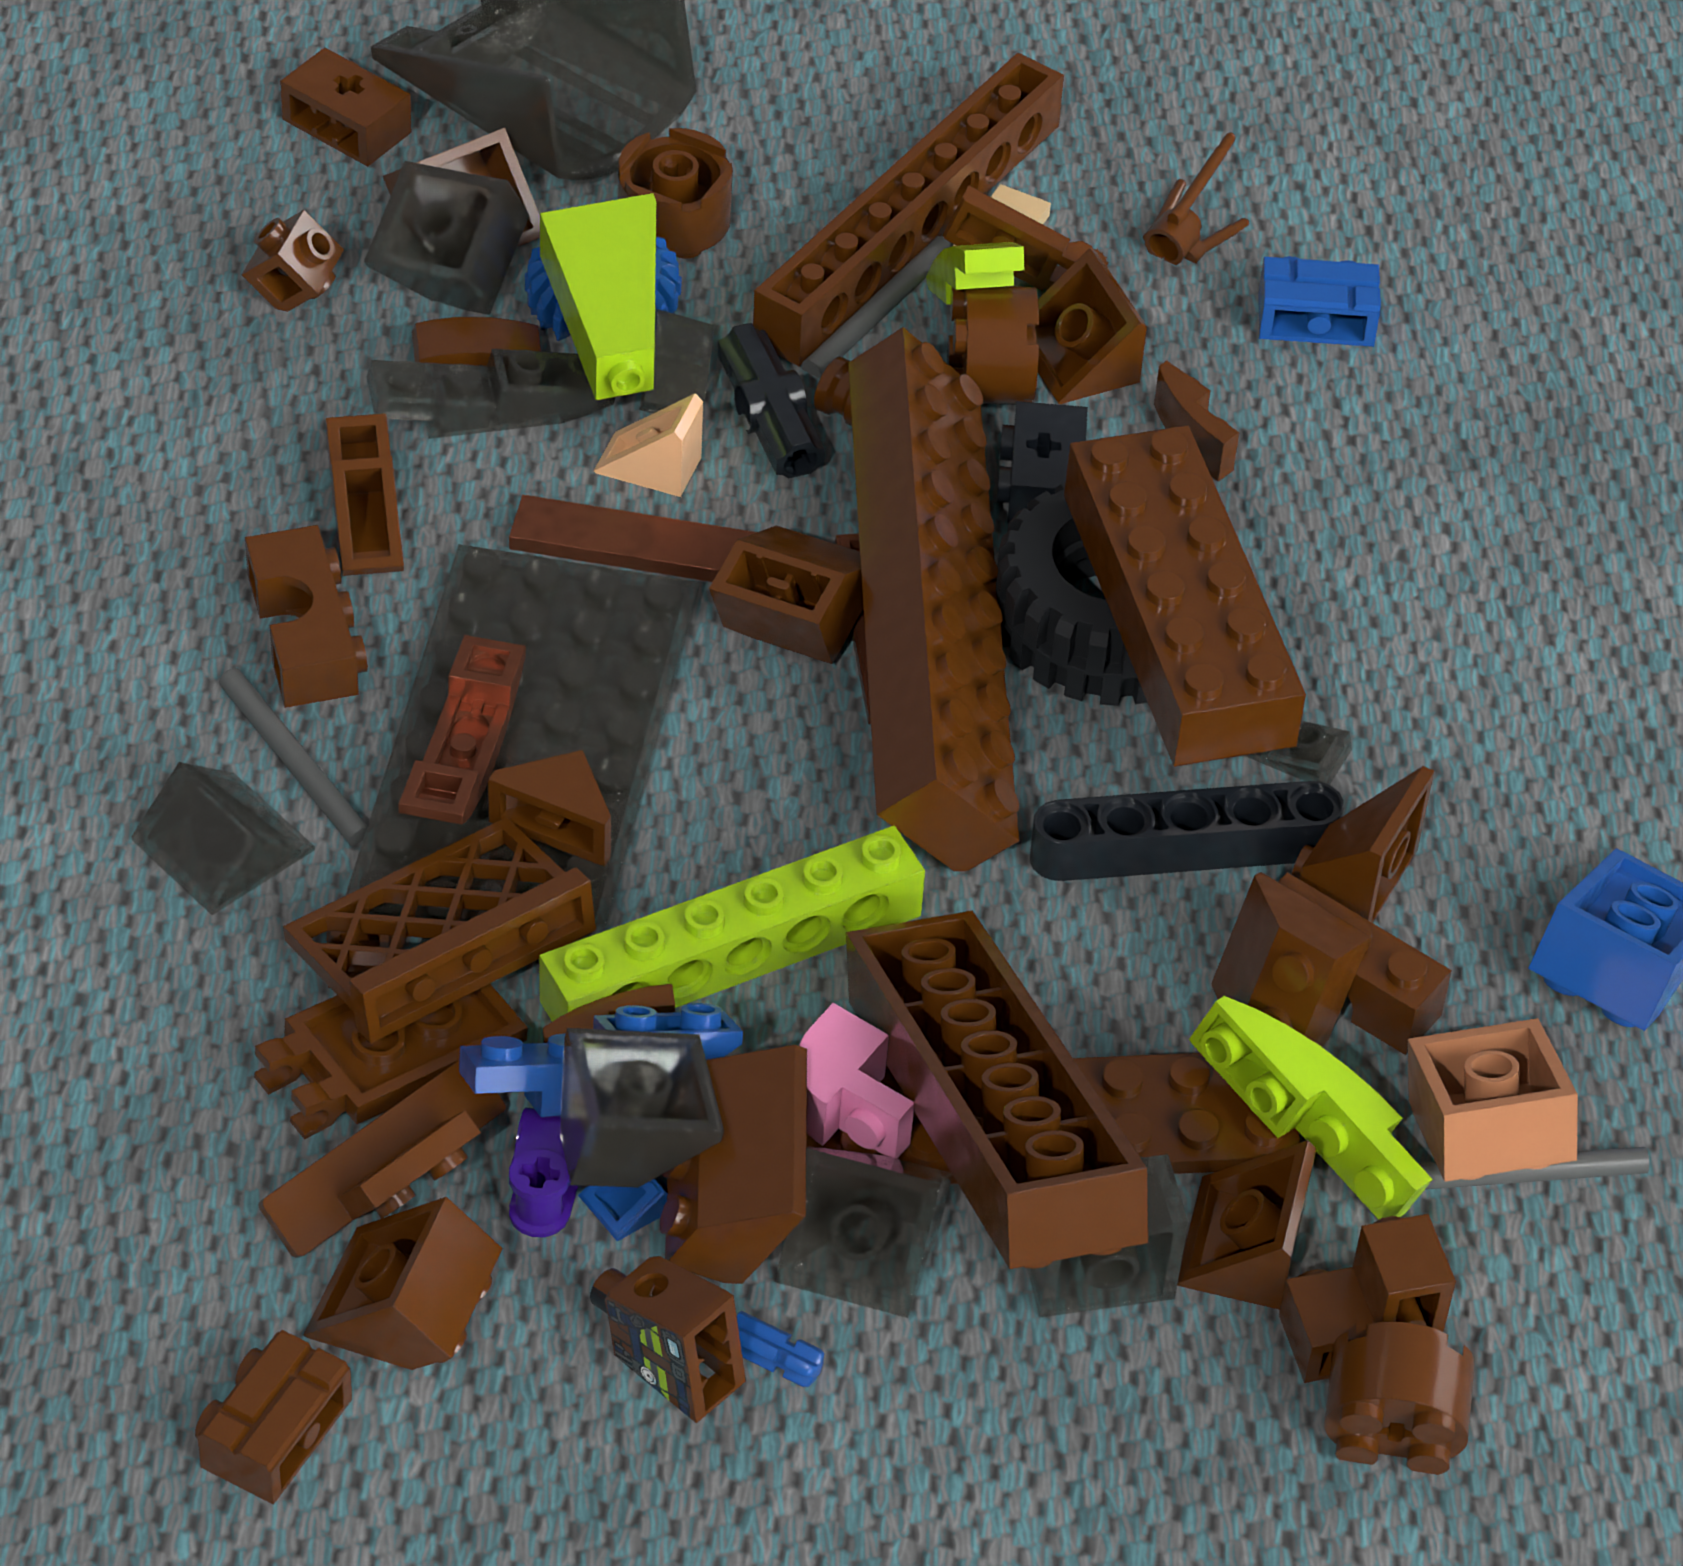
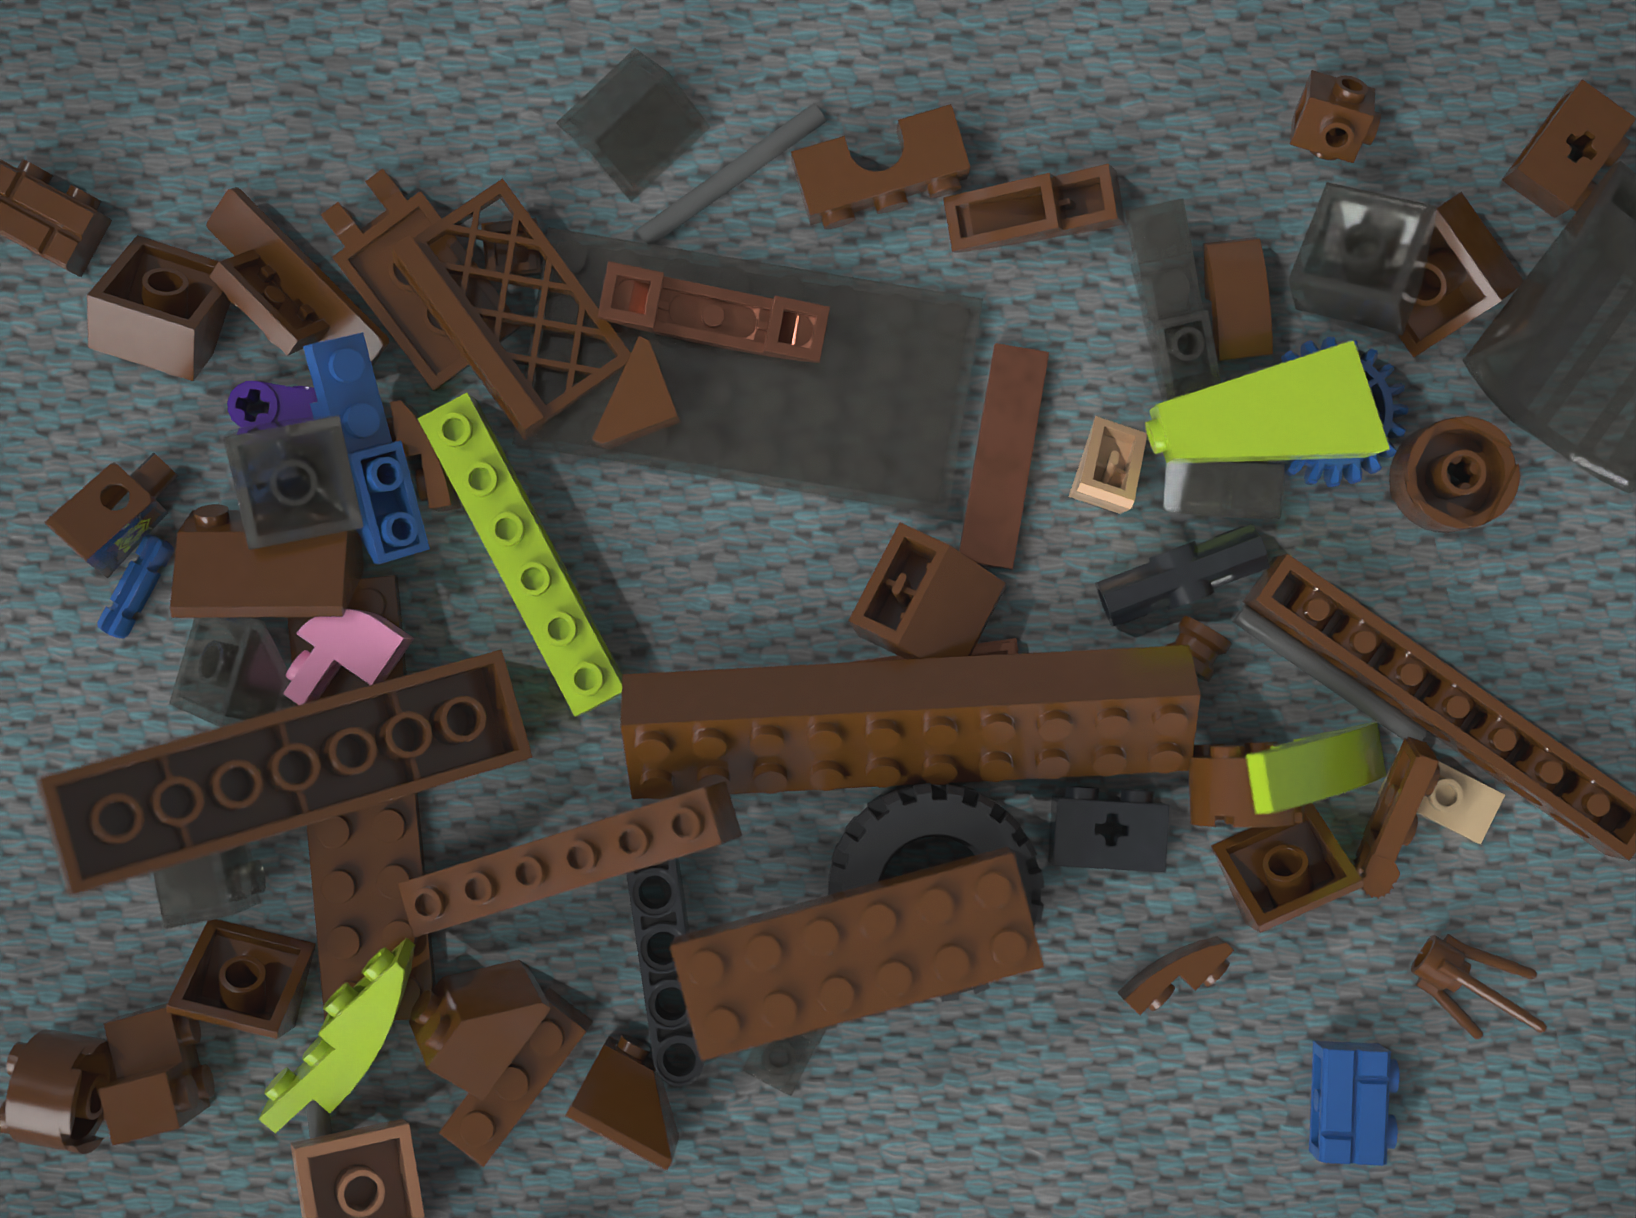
camera: 95 degrees right, 40 degrees up
none -> reddish brown brick [398,781,742,938]

